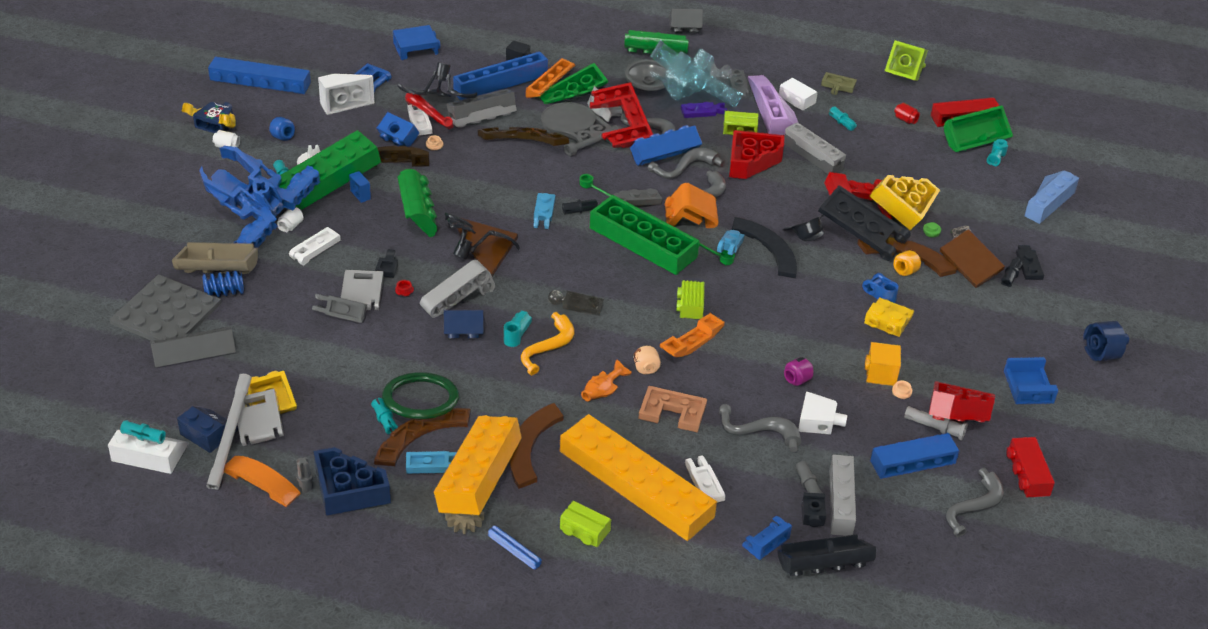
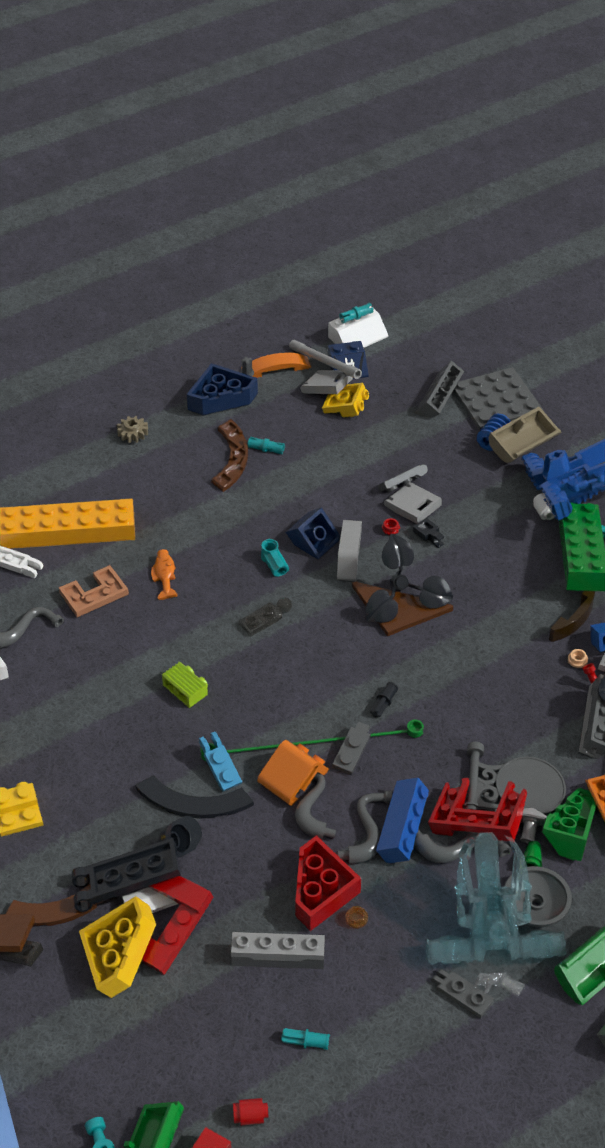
camera: 135 degrees right, 5 degrees up
white plate [289,227,340,266] -> none
blue piece [349,171,371,203] -> none
dark green wedge [382,372,459,419] -> none
green container [397,169,437,237] -> none
dark azure hinge [406,451,457,474] -> none
light orange brick [434,415,522,515] -> none
dark brown tile [478,127,569,146] -> none
axle [488,525,541,569] -> none
reddish brown tile [510,403,564,489] -> none
light orange animal [521,312,575,376] -> none
dark azure hinge [533,193,555,229] -> none
lime brick [560,501,611,547] -> none
green brick [590,195,700,275] -> none
light nougat head [633,346,661,374] -> none
orange slope [660,313,725,357] -> none
dark purple plate [681,102,727,118] -> none
lime brick [723,111,758,135] -> none
lavender wedge [748,75,798,135] -> none
white brick [779,78,818,110] -> none
magenta head [784,357,814,386] -> none
olive plate [821,72,857,95] -> none
blue piece [862,273,899,303] -> none
light orange head [893,250,921,276] -> none
bright green plate [923,222,941,237] -> none

